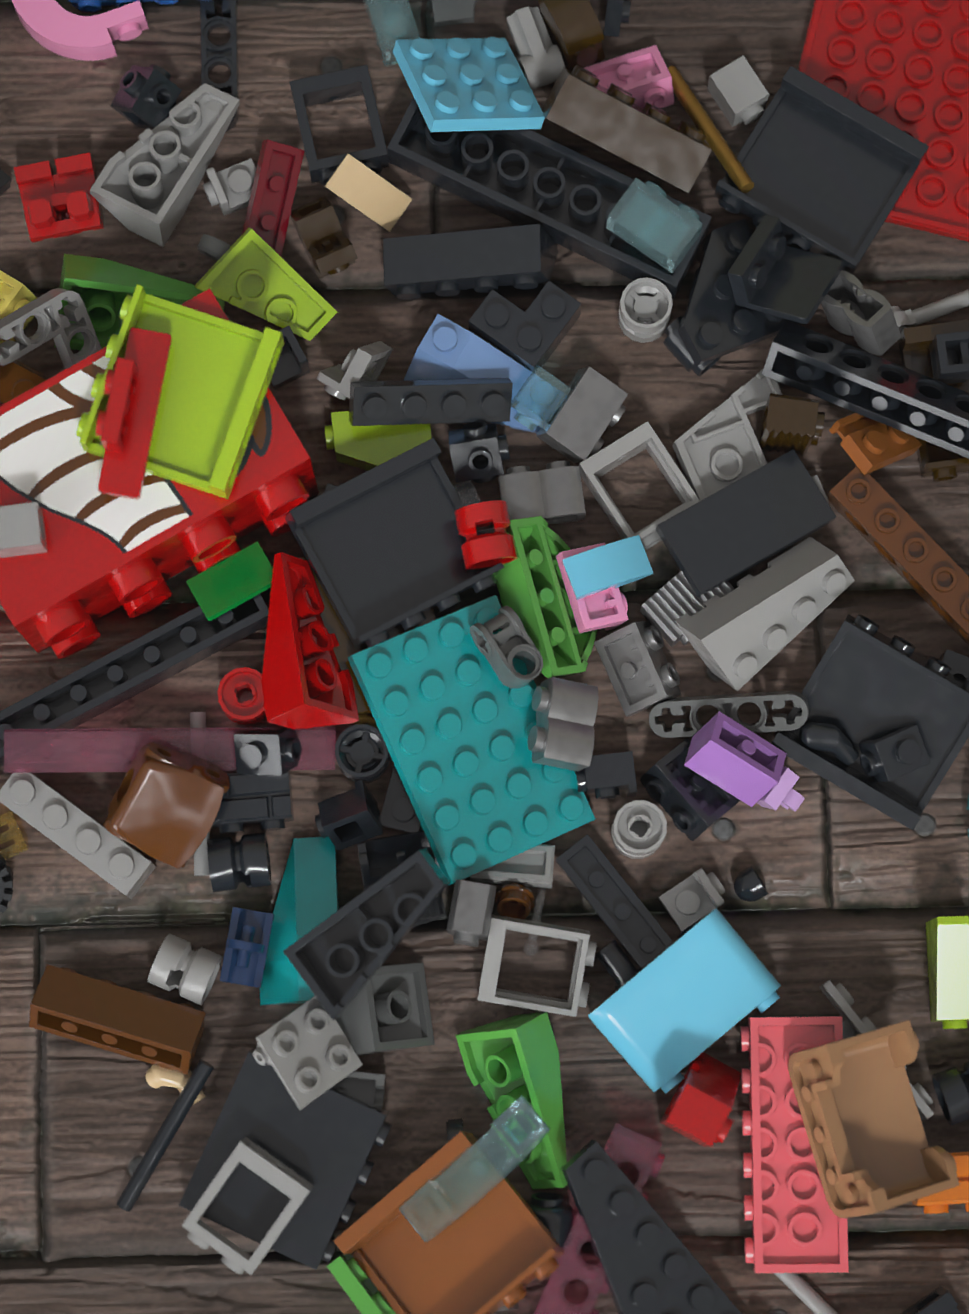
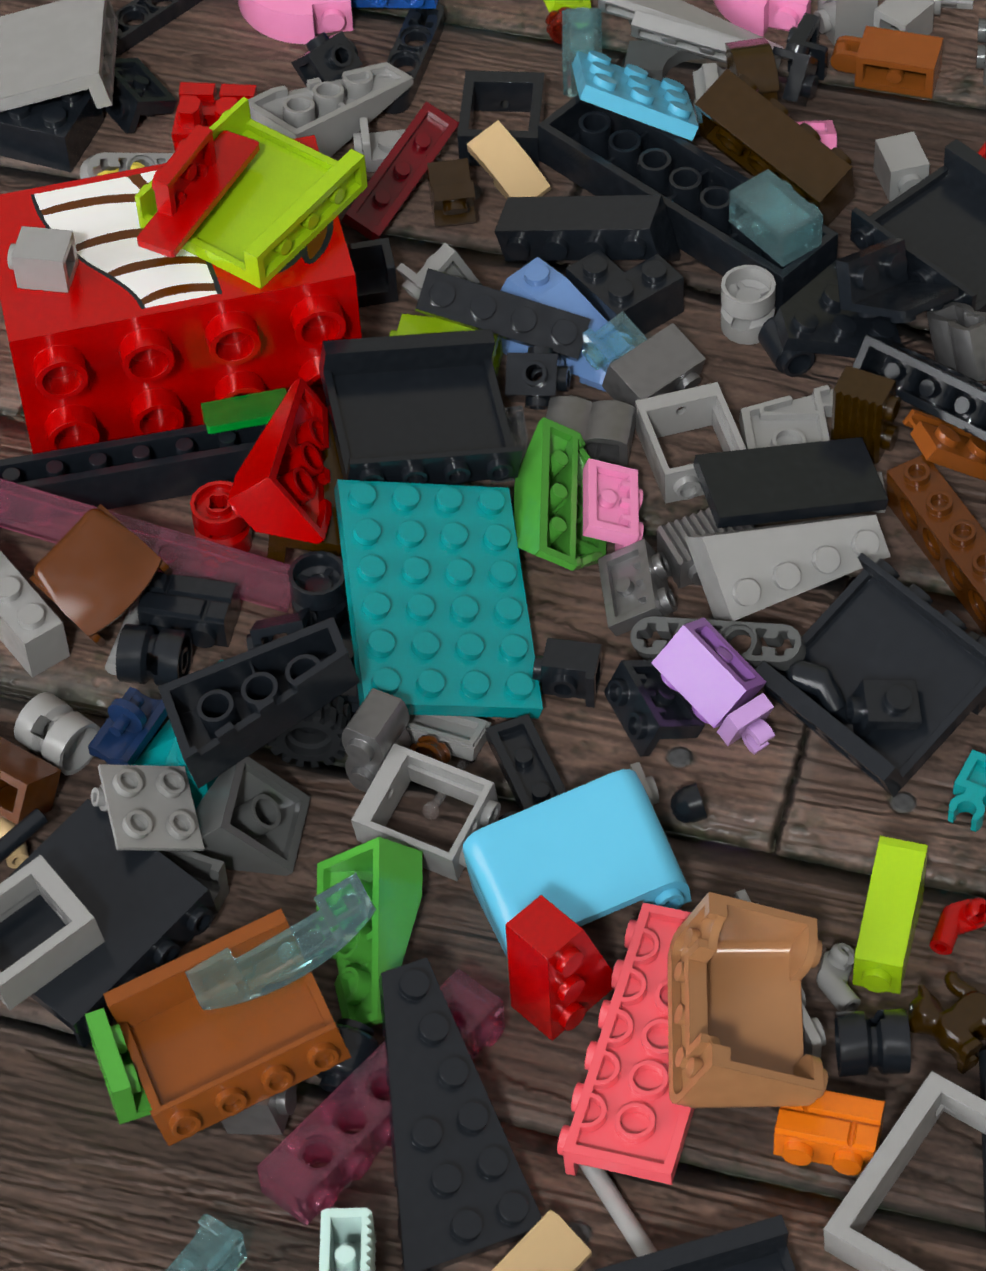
camera: 20 degrees right, 30 degrees down
lime wing [194,228,337,341] -> none
black bracket [233,727,302,775] -> none
red wheel [454,500,518,569] -> none
dark grey piece [470,605,543,689] -> none
flat silver brick [528,677,598,771] -> none
medium azure slope [562,535,653,600] -> none
light grey wheel [611,800,667,859] -> none
pearl gold bar [668,66,754,194] -> none
none -> light grey arm [816,943,861,1012]

